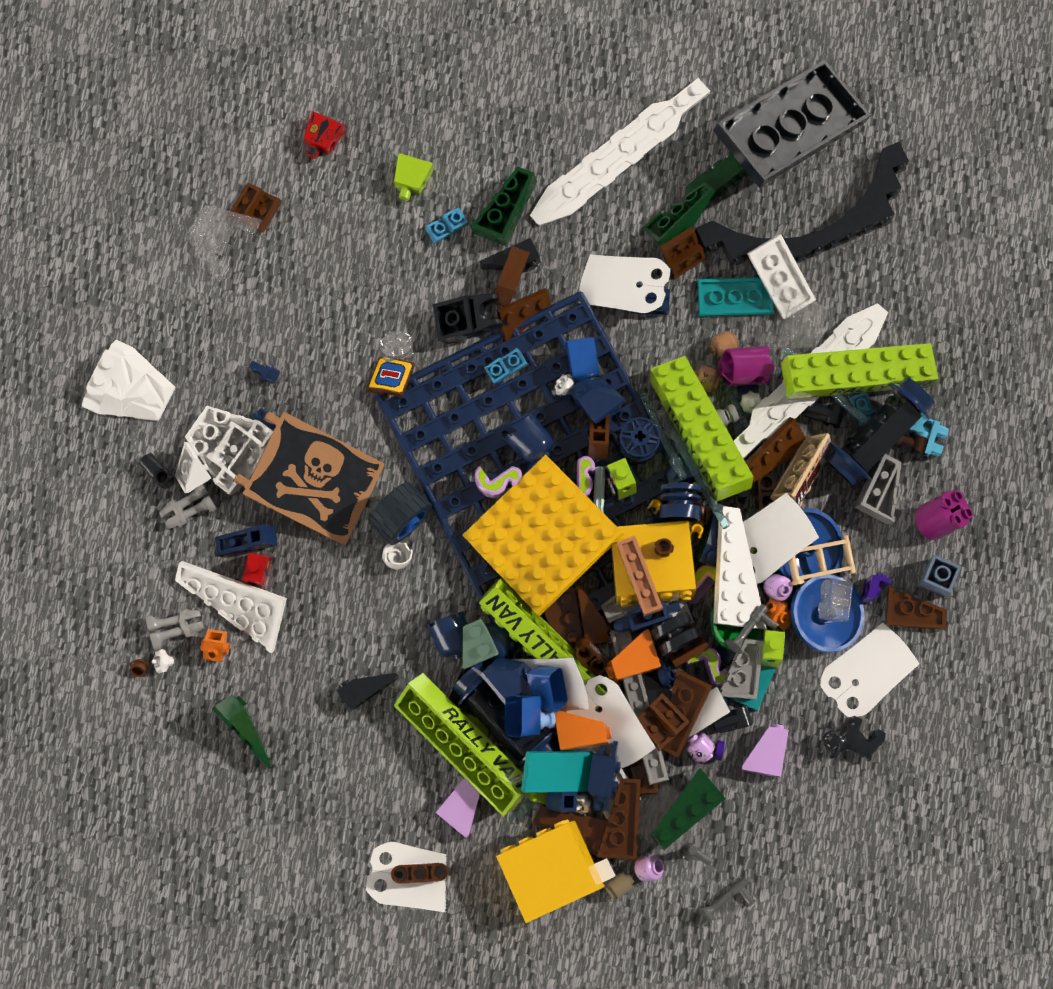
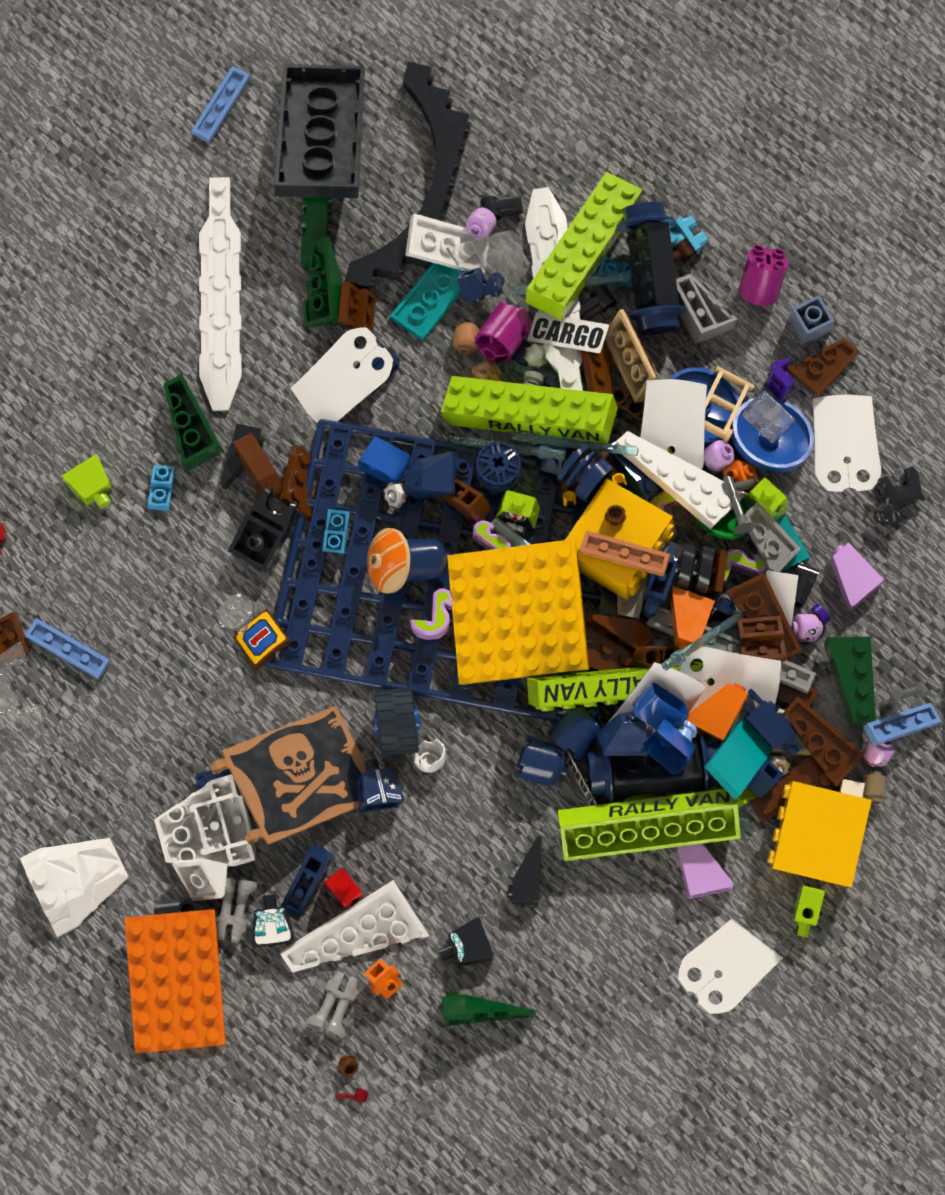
camera: 55 degrees left, 5 degrees down
white piece [152,649,174,674] -> none
dark blue piece [249,361,280,384] -> none
reddish brown beam [391,863,449,884] -> none
sand green wing [463,618,499,669] -> none
dark blue tile [715,644,736,665] -> none
none -> medium blue plate [25,618,110,680]
none -> orange plate [125,909,226,1053]
none -> medium blue plate [191,66,250,143]
none -> torso [252,895,296,948]
none -> dark red hand [335,1088,368,1103]
none -> dark blue torso [357,759,405,813]
none -> dish [367,528,410,593]
none -> black torso [438,917,494,967]
none -> dark blue brick [456,267,505,302]
none -> lavender head [466,208,496,239]
none -> black piece [480,195,523,221]
none -> sticker [527,312,609,353]
none -> clear light blue bar [662,611,744,671]
none -> lime torso [792,885,825,938]
none -> medium blue plate [863,703,941,746]

